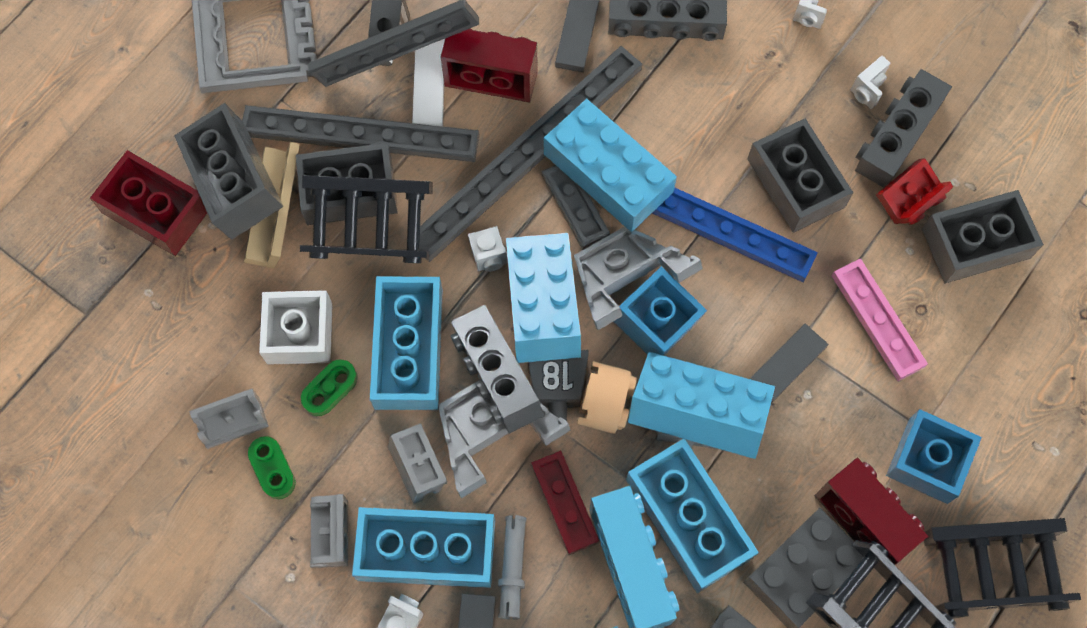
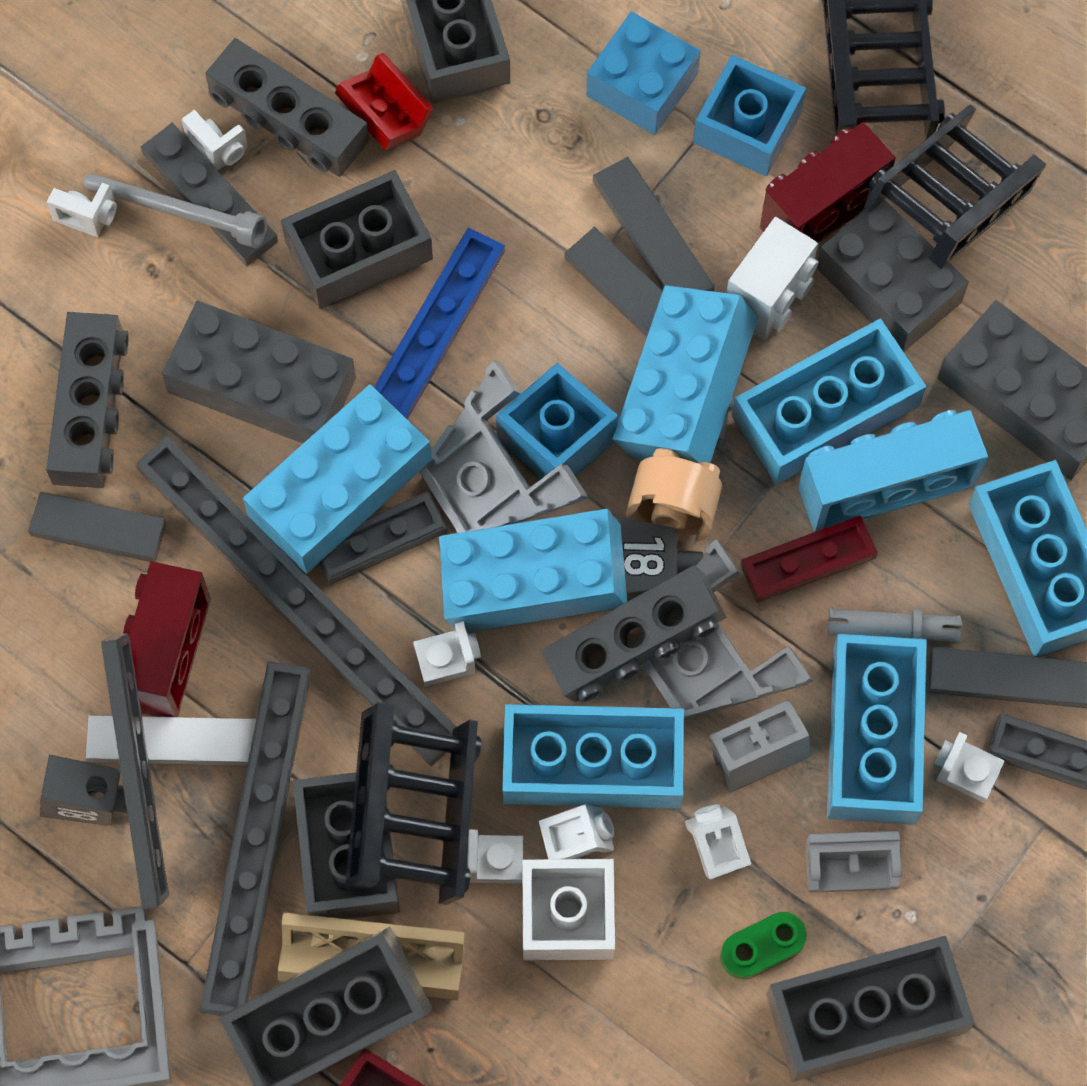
camera: 90 degrees left, 0 degrees up
light grey hinge [189,389,269,449] -> none
green plate [301,359,358,416] -> none
bright pink plate [832,258,928,381] -> none
none -> light grey piece [83,174,267,248]
none -> dark grey plate [141,122,278,267]
none -> dark grey brick [162,300,356,443]
none -> white bracket [466,830,523,884]
none -> white bracket [539,804,614,859]
none -> dark azure brick [586,11,701,135]
none -> dark grey tile [593,157,715,292]
none -> white bracket [685,804,751,879]
none -> white brick [726,216,819,341]
none -> dark grey brick [766,936,975,1082]

